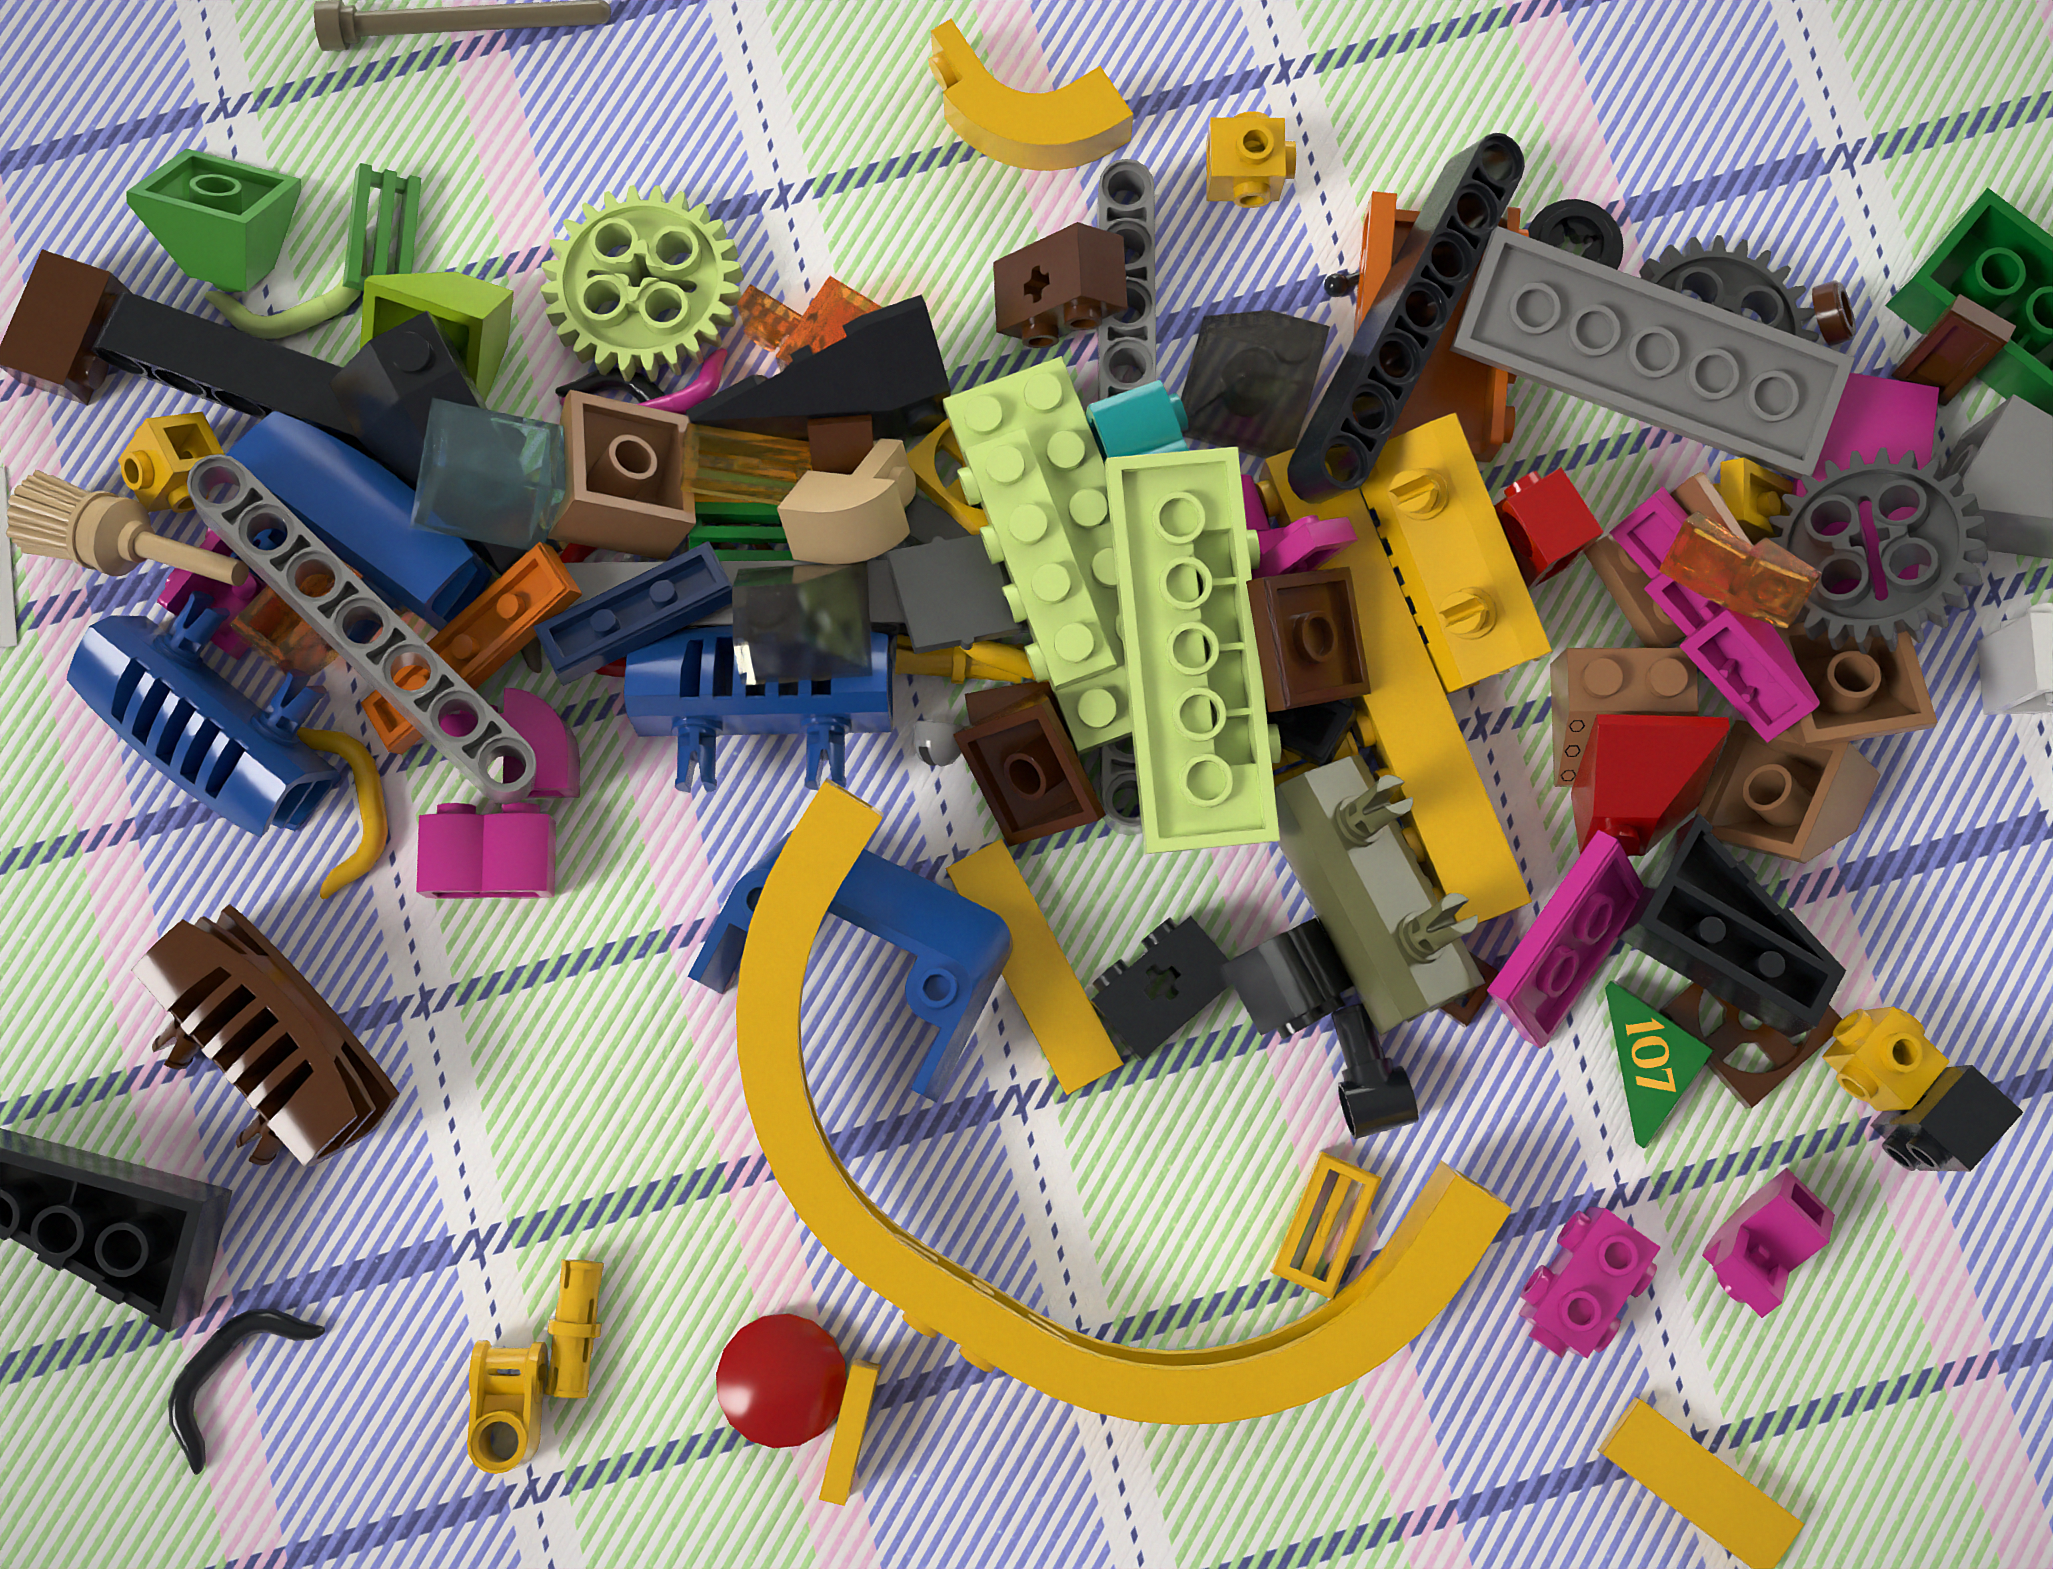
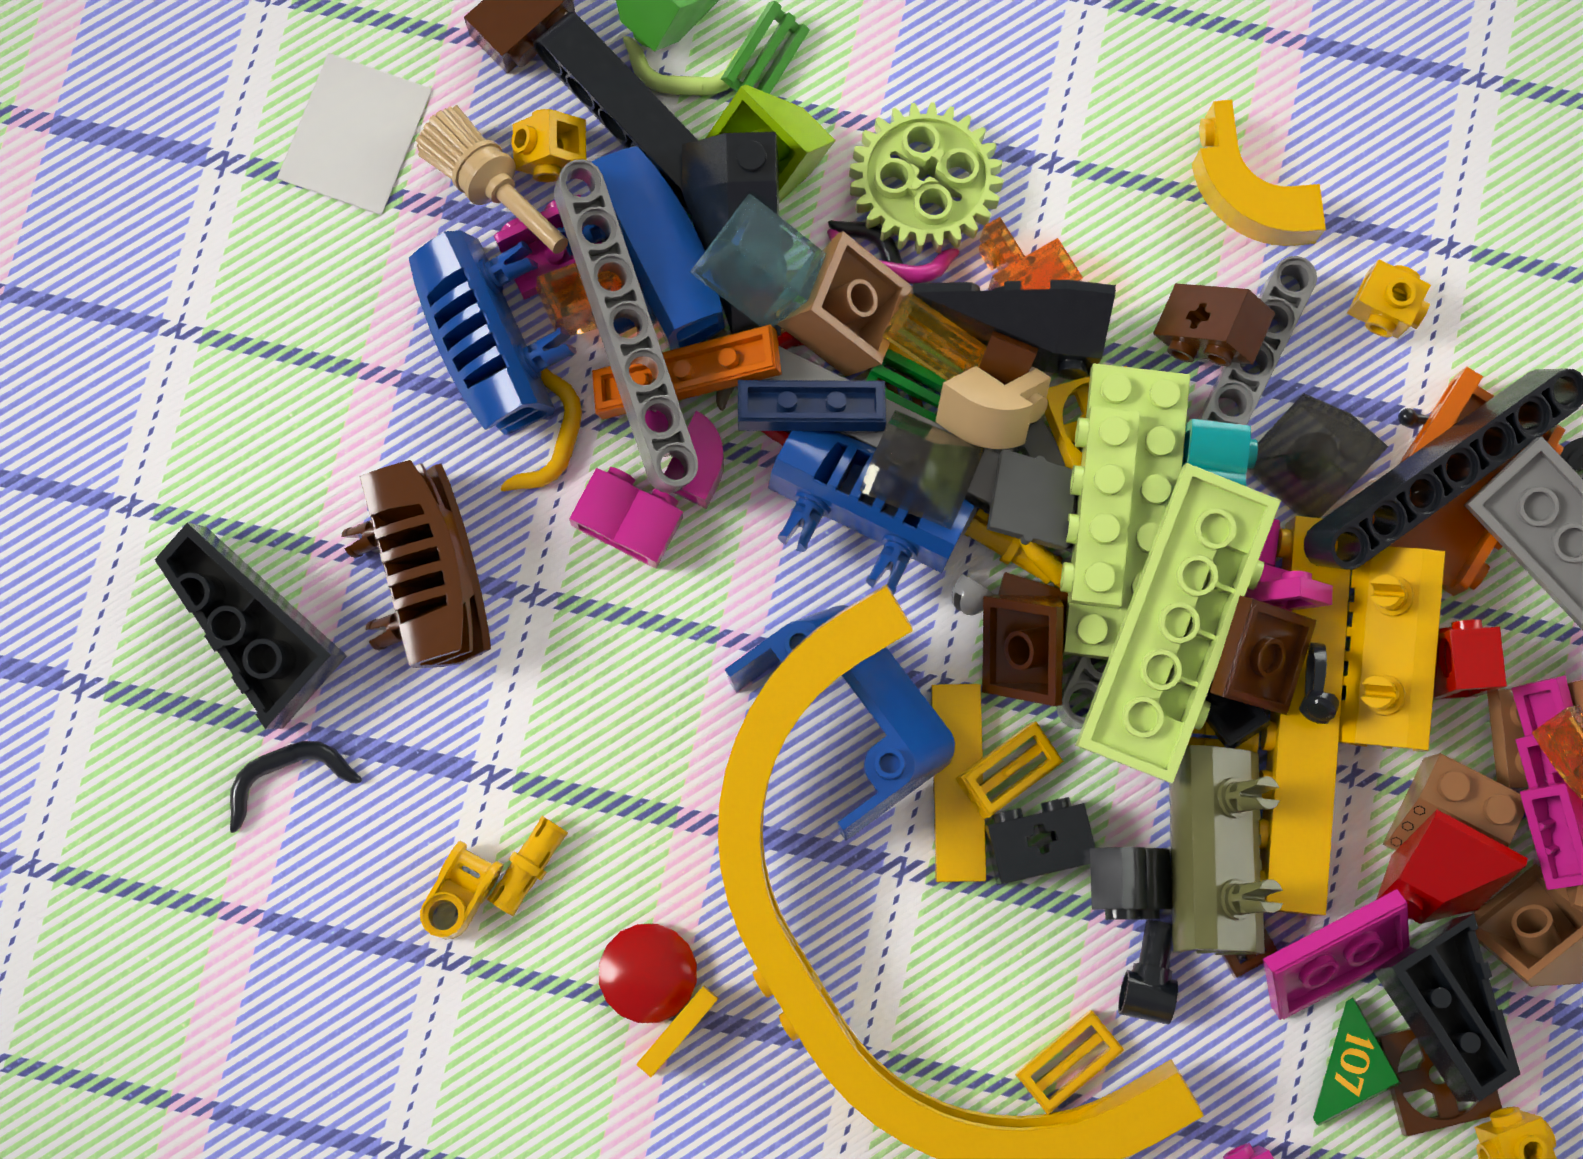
camera: 25 degrees right, 0 degrees up
none -> yellow tile [956,721,1064,819]
none -> black piece [1299,643,1339,724]

